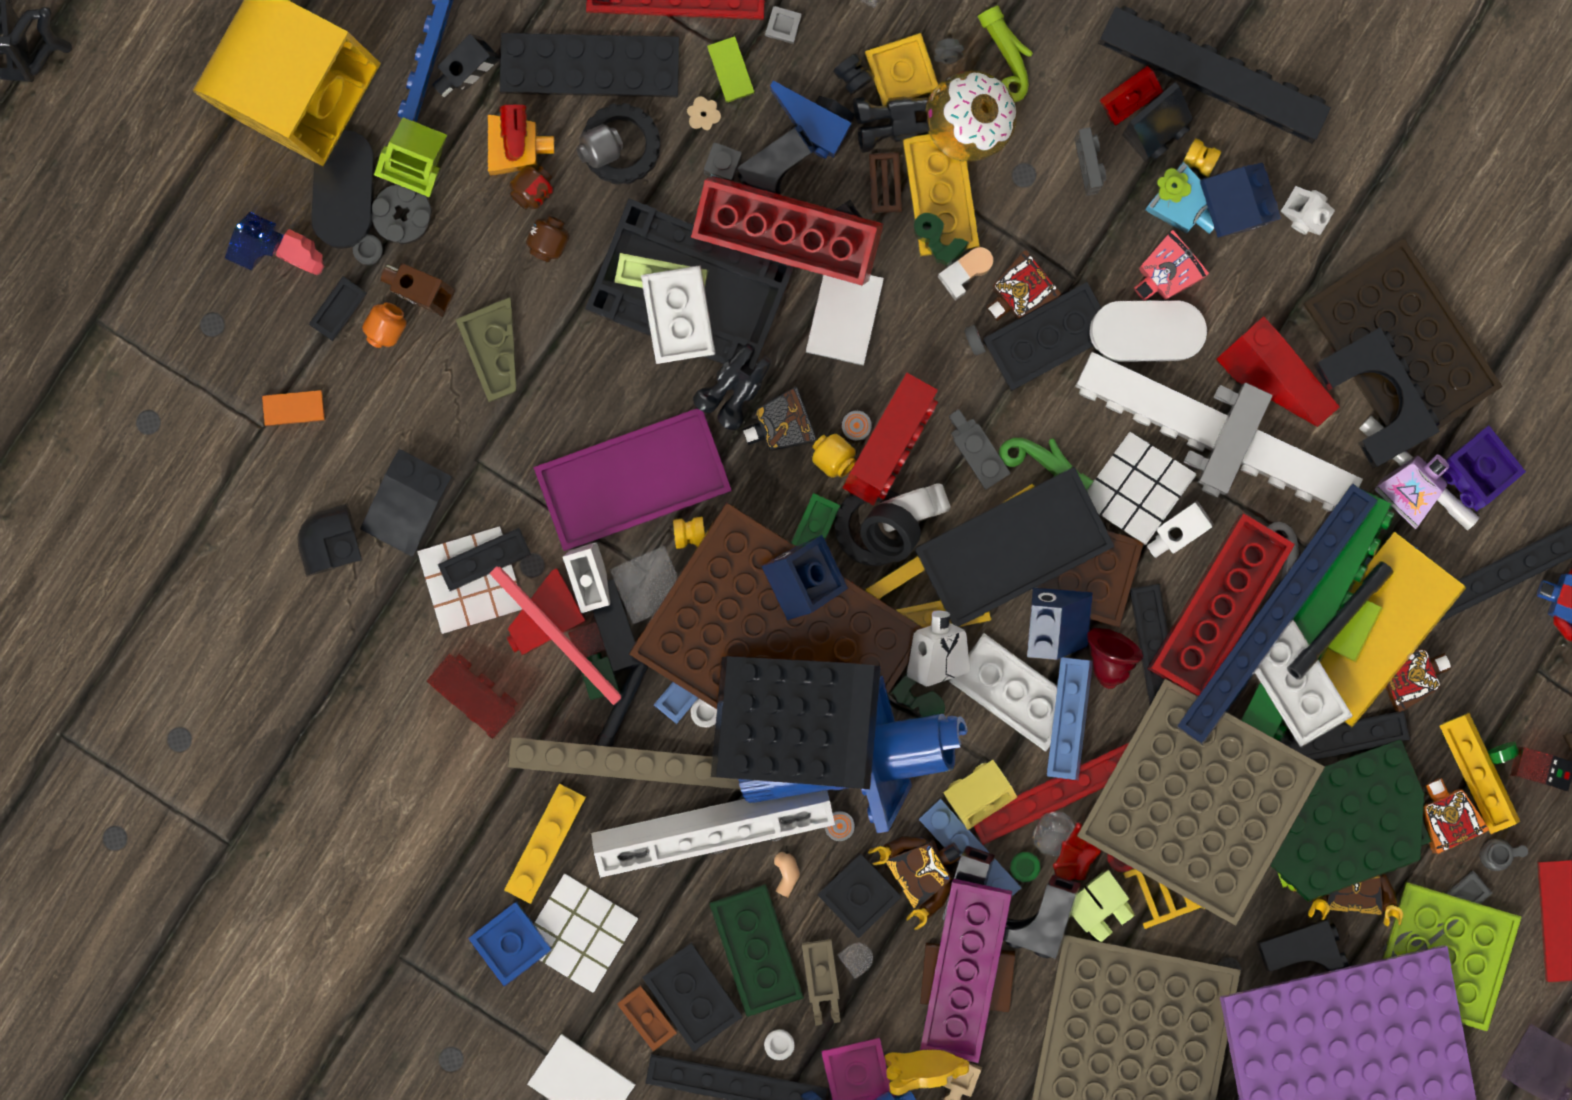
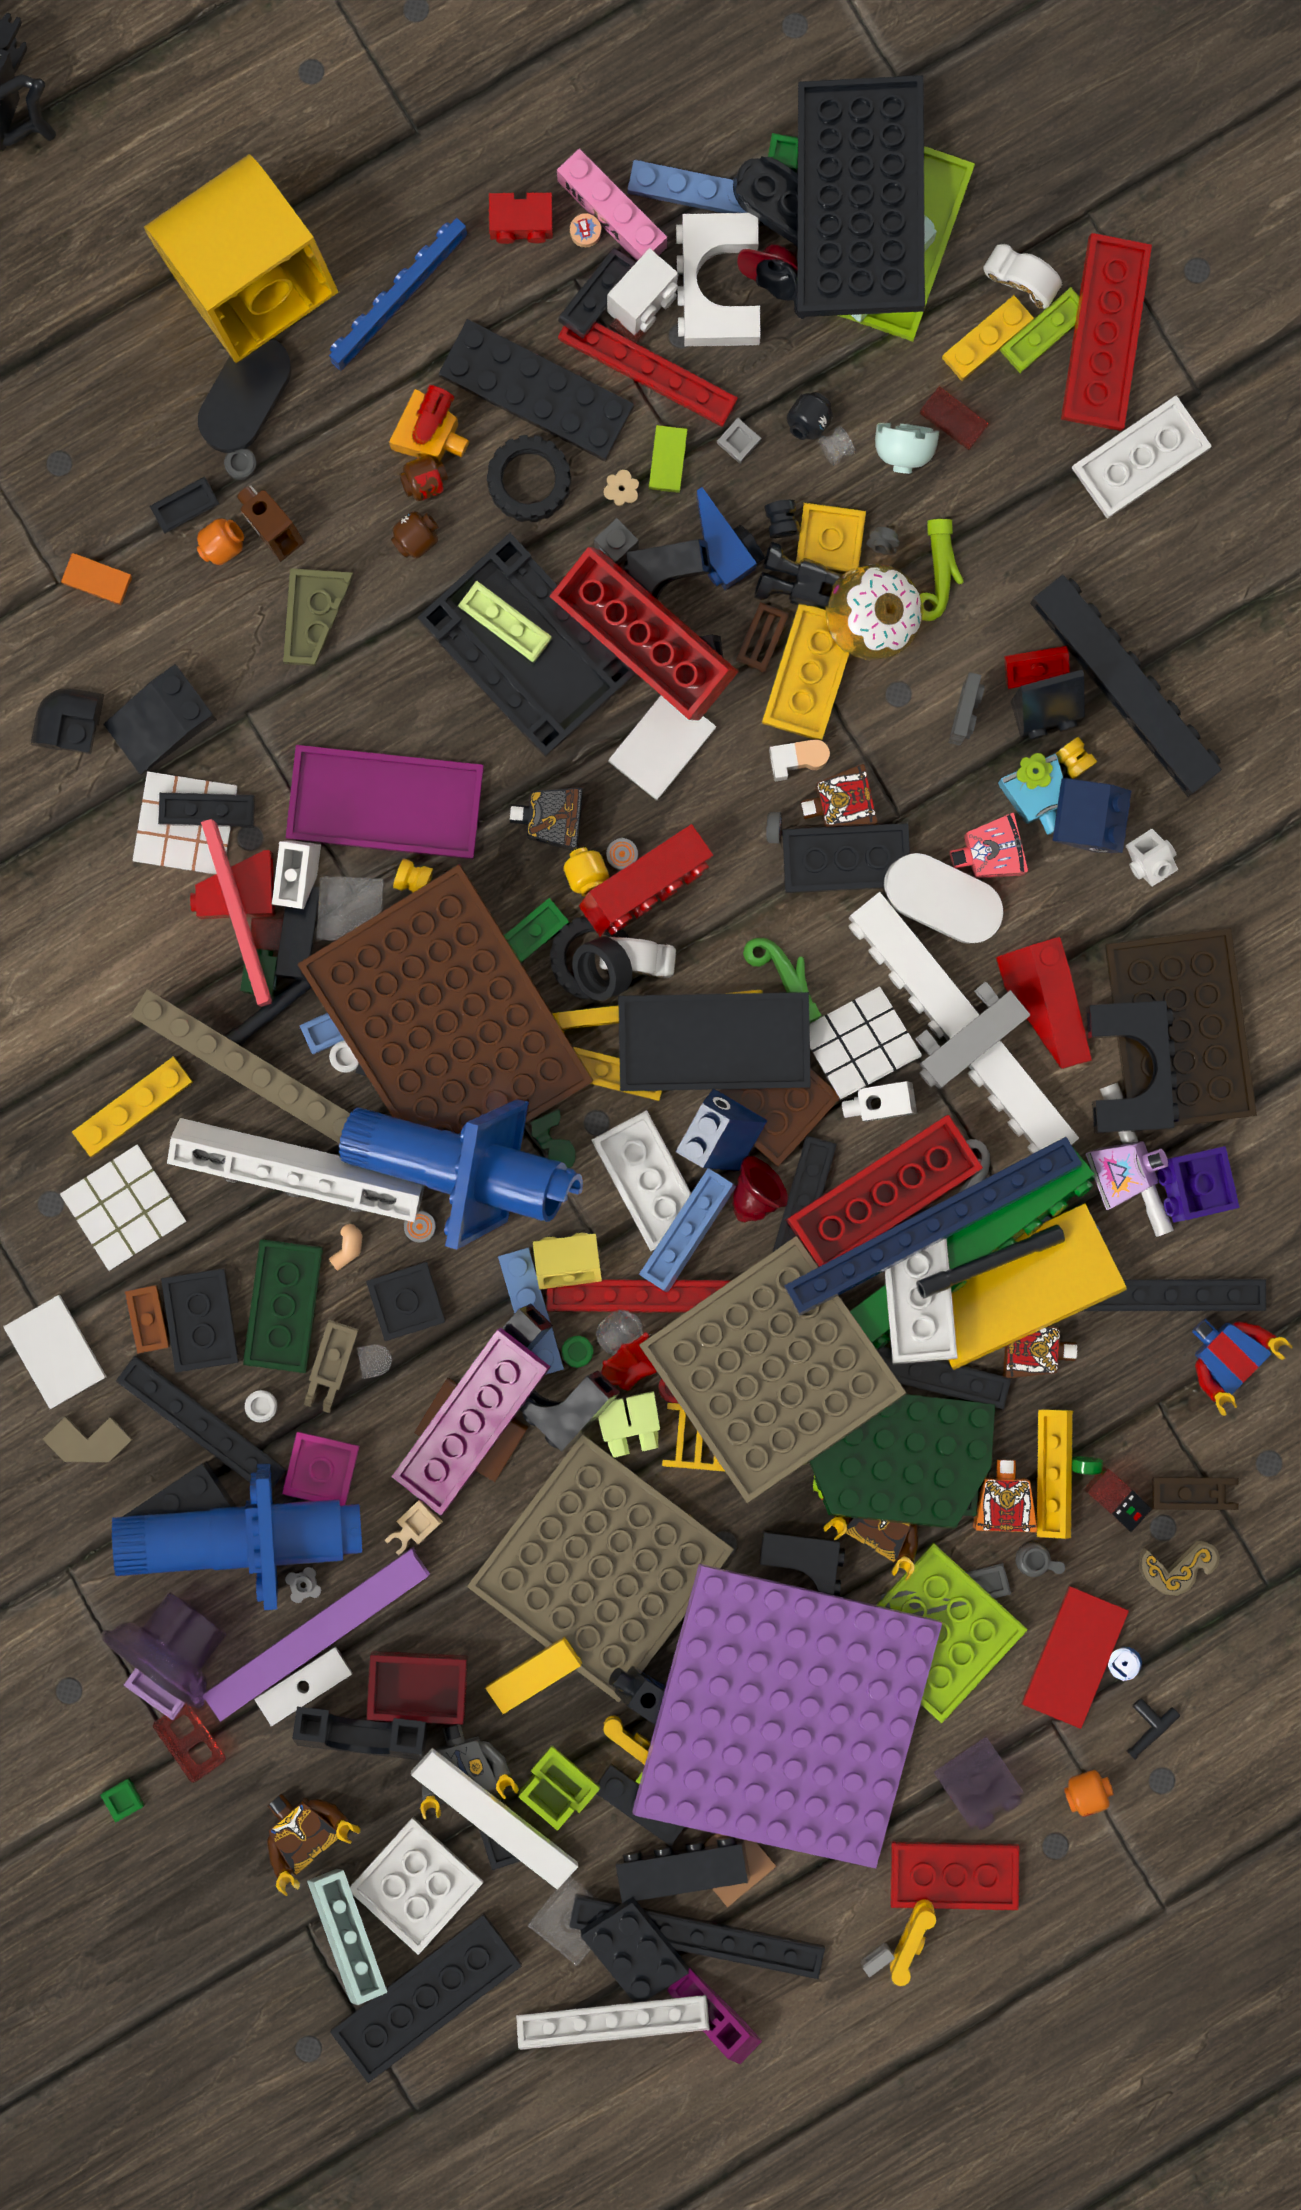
camera: 25 degrees right, 0 degrees up
clear blue brick [224,212,284,270] -> none
coral rock [276,229,325,276] -> none
dark grey plate [372,184,432,244] -> none
lime plate [374,117,447,197] -> none
clear red wedge [426,653,520,739] -> none
black torso [432,34,501,97] -> none
blue tile [468,902,553,986] -> none
flat silver head [576,124,623,168] -> none
white tile [641,265,716,364] -> none
black piece [693,343,772,430] -> none
black slope [711,656,881,790] -> none
dark blue slope [761,535,848,620] -> none
torso [868,836,962,930] -> none
yellow tile [885,1050,969,1096] -> none
white torso [907,611,970,687] -> none
dark green leg [914,213,969,268] -> none
dark grey hinge [948,409,1011,490] -> none
lime tile [1328,601,1383,662] -> none

